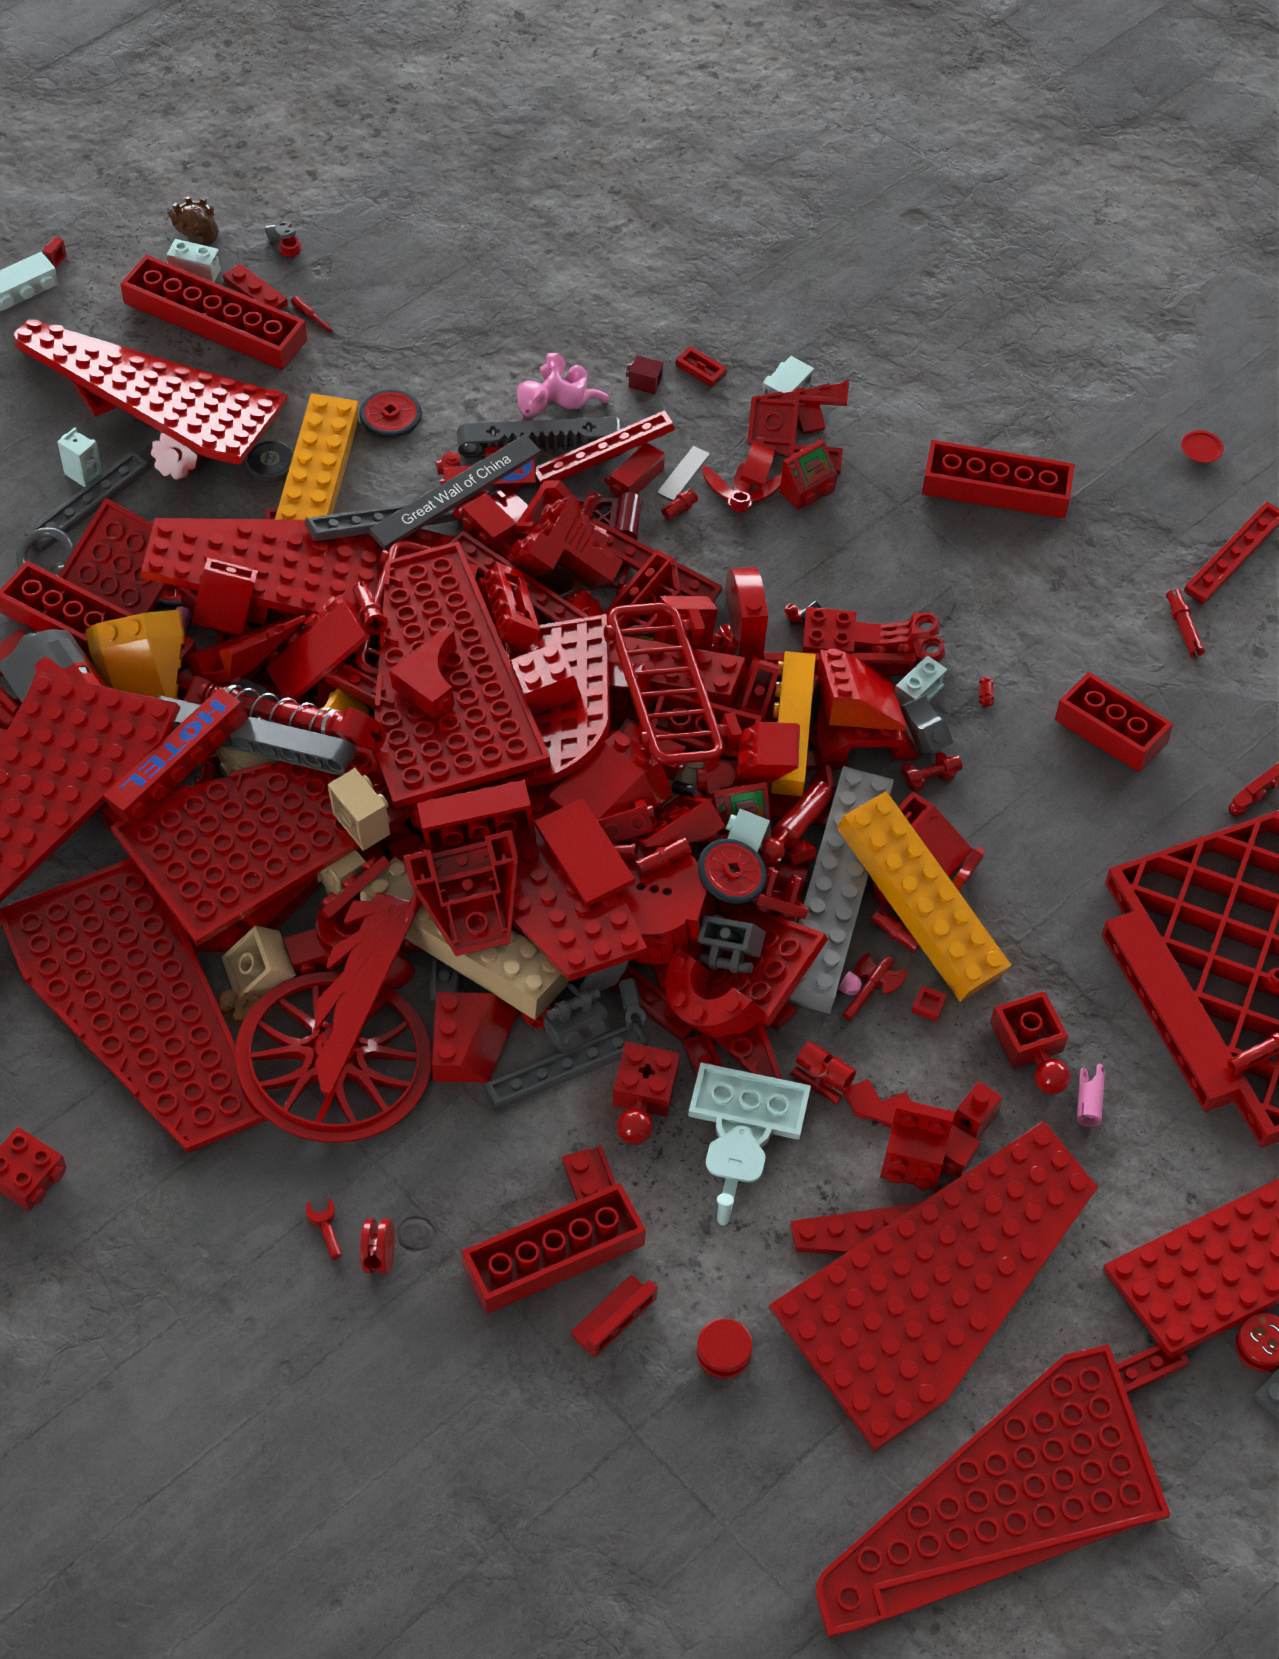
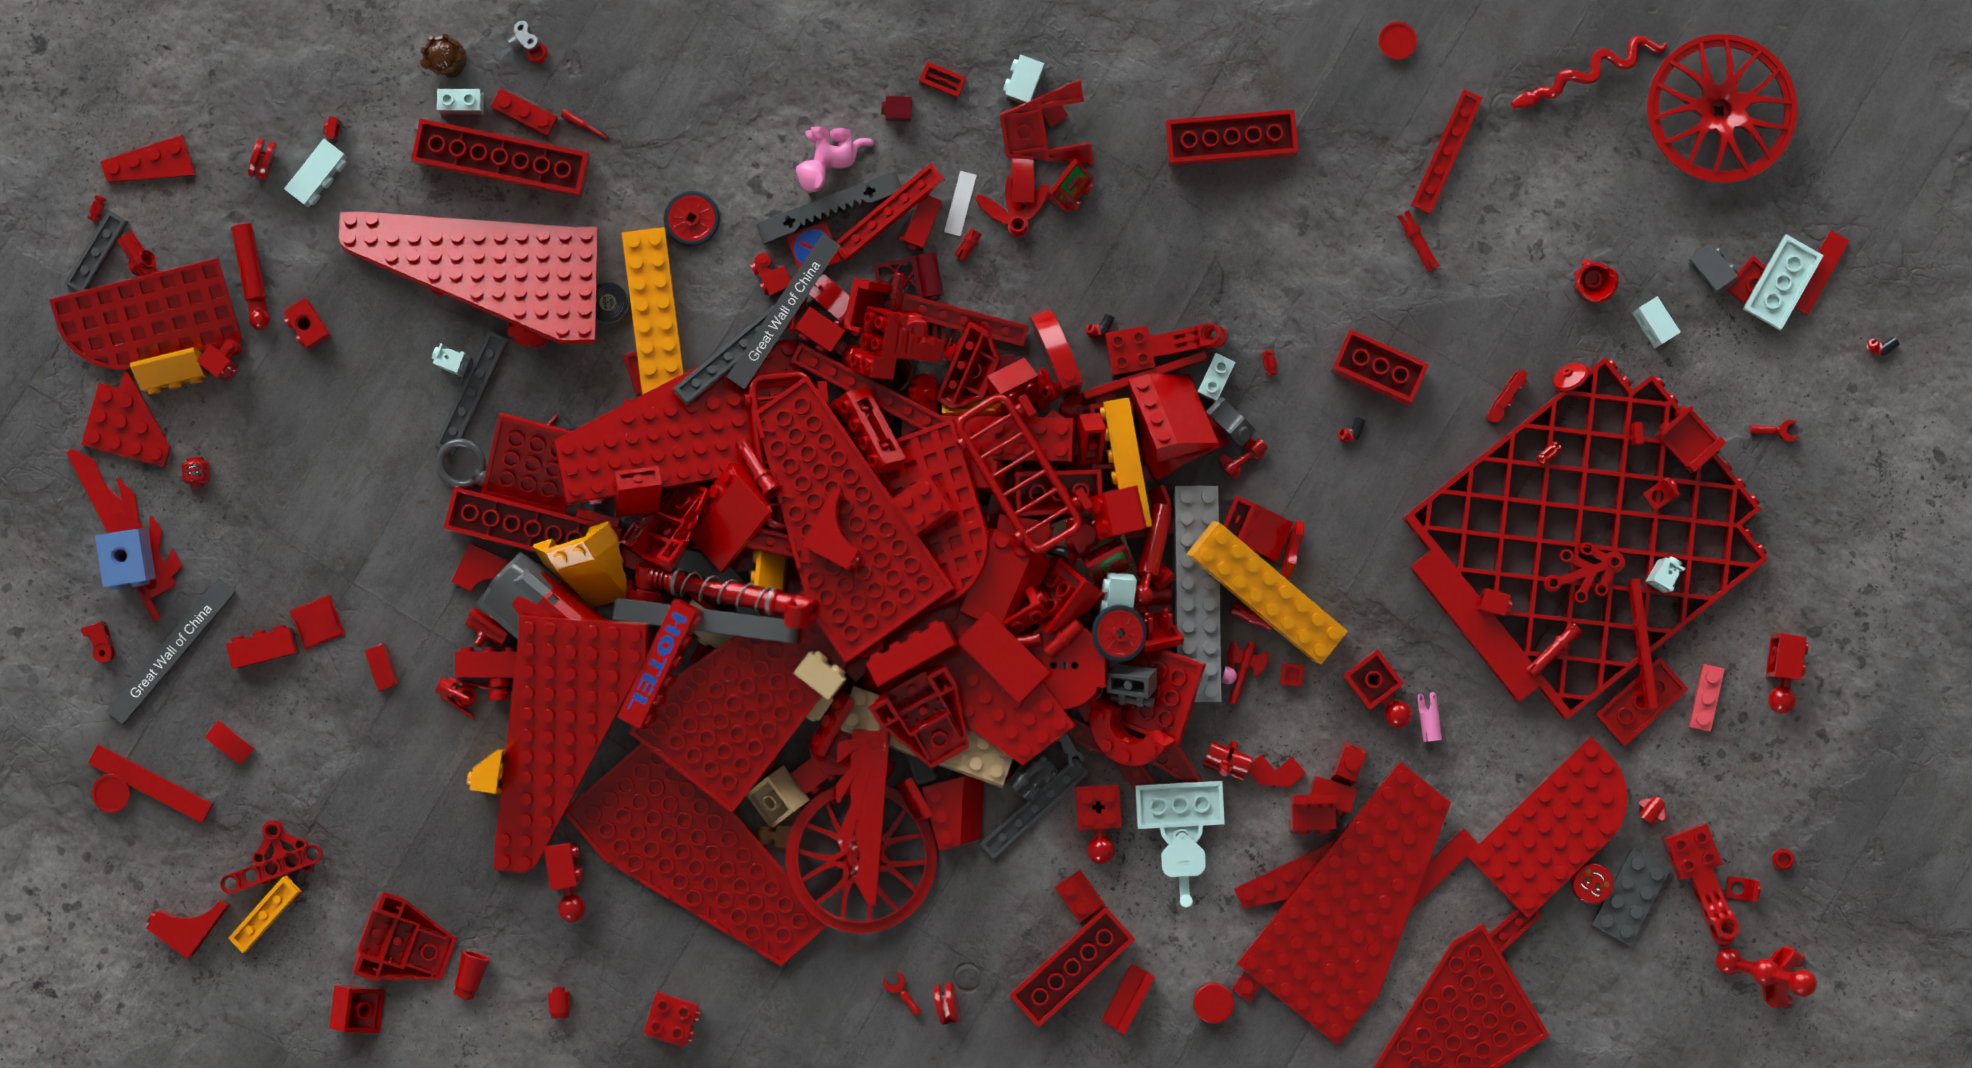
camera: 15 degrees left, 30 degrees up
none -> red tile [896,777,933,823]
none -> red plate [1231,971,1262,1002]
none -> arm [1337,417,1366,443]
none -> red tile [1410,828,1479,911]
none -> red brick [1477,588,1513,617]

